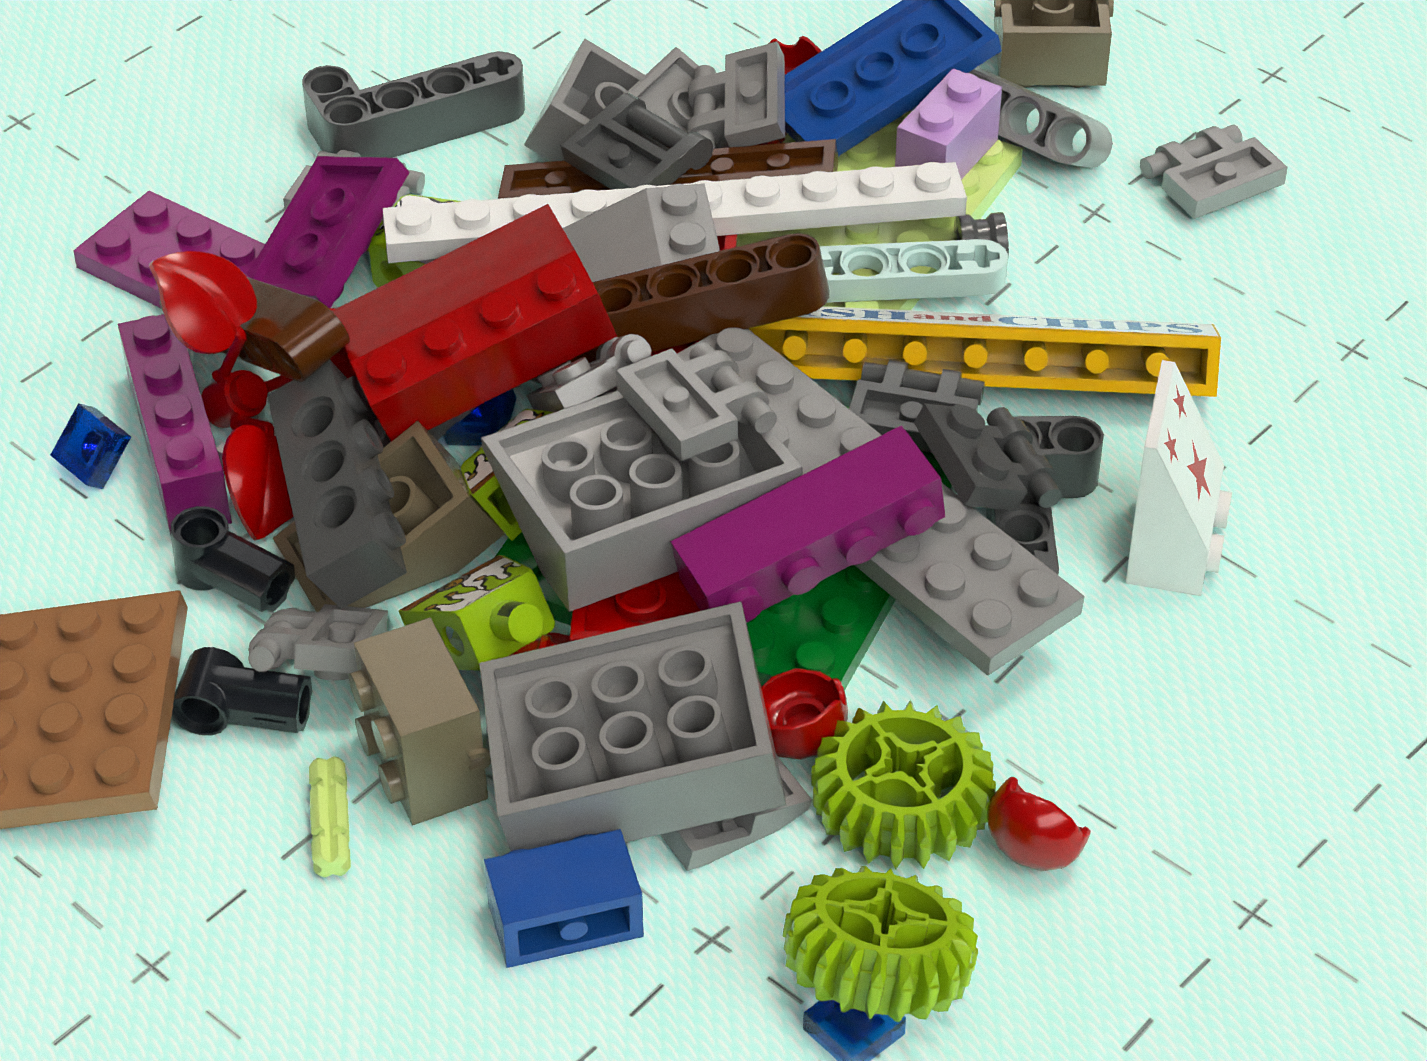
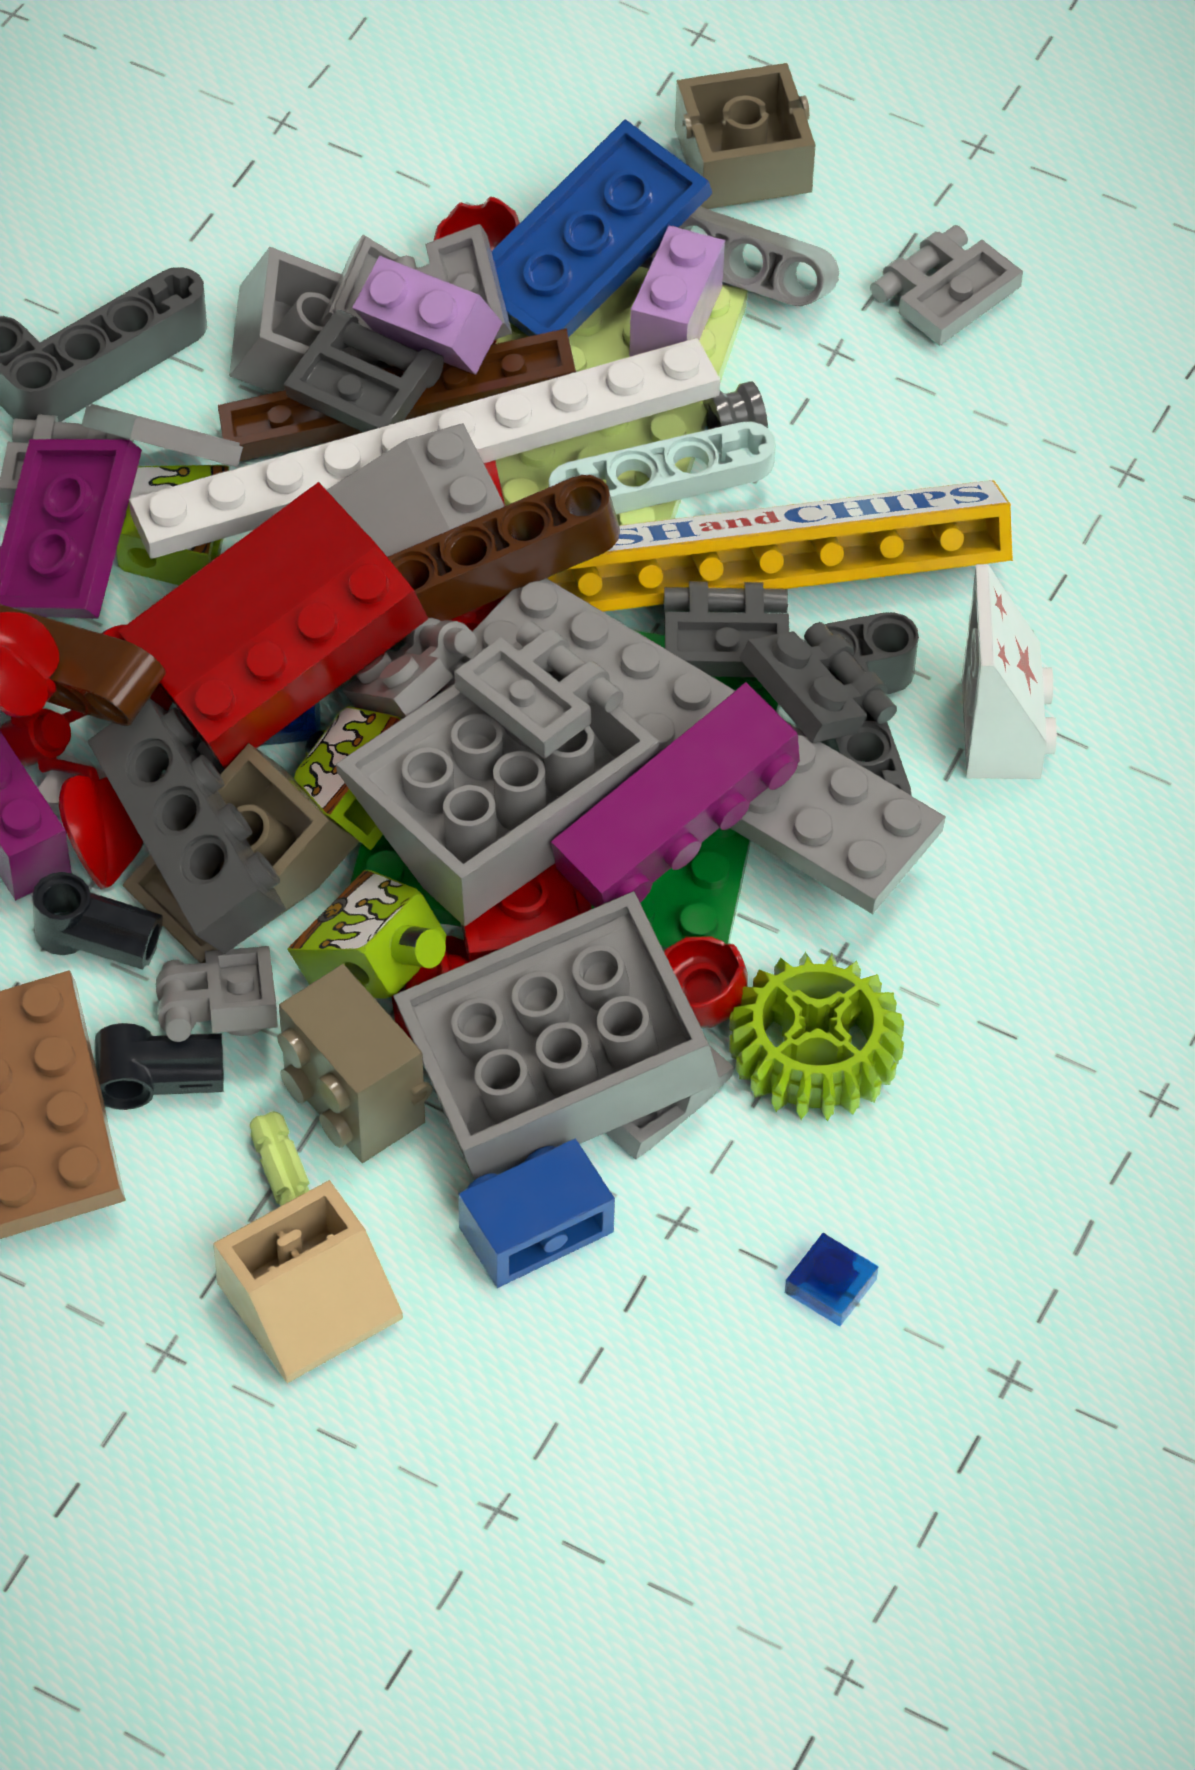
camera: 15 degrees left, 10 degrees up
lime gear [782,866,978,1023] -> none
red hair [987,776,1091,872] -> none
none -> light grey tile [81,403,243,468]
none -> tan slope [213,1180,403,1384]
none -> lavender brick [352,255,503,375]

